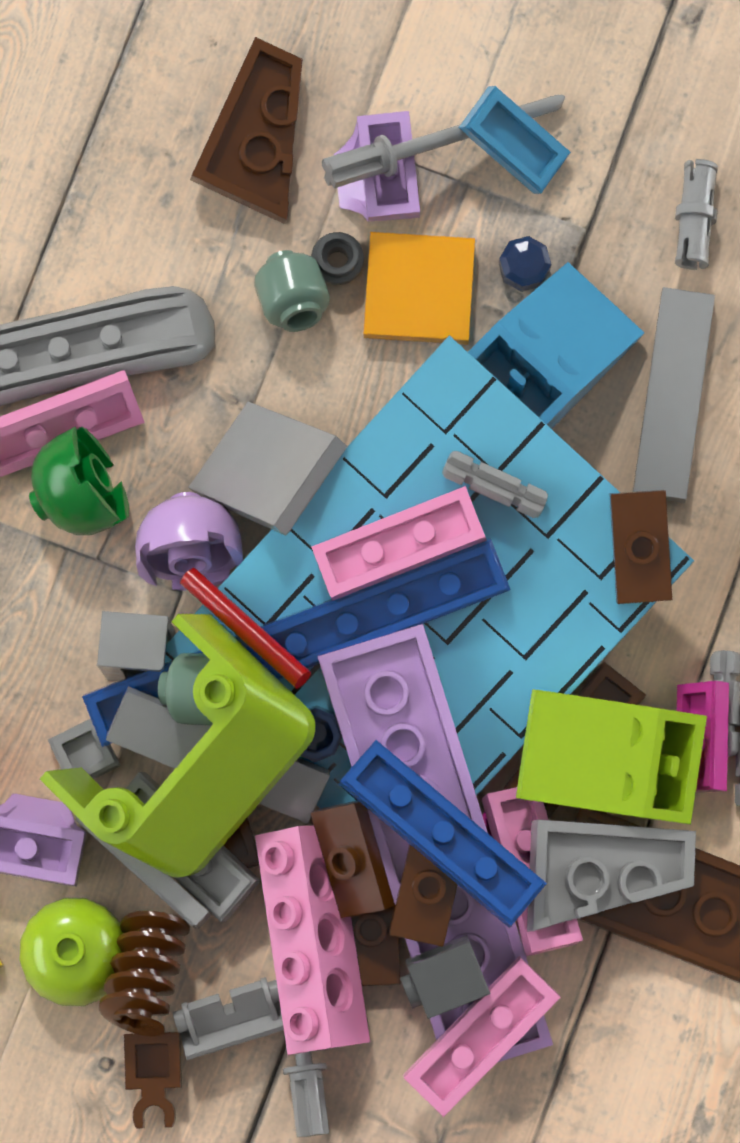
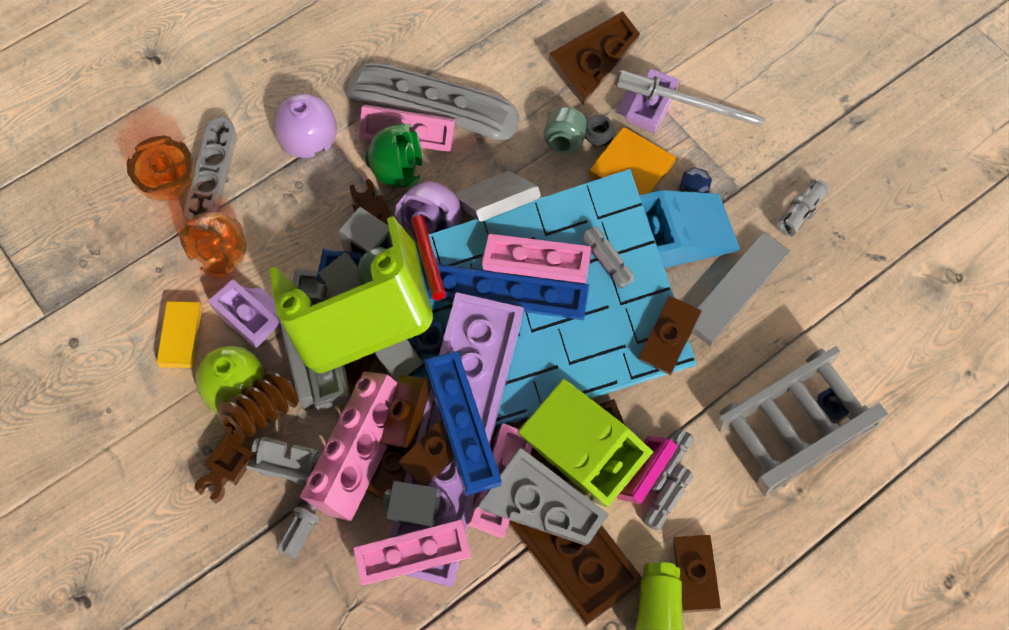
camera: 30 degrees right, 15 degrees down
dark azure tile [458,86,571,194] -> none
none -> reddish brown plate [350,179,392,225]

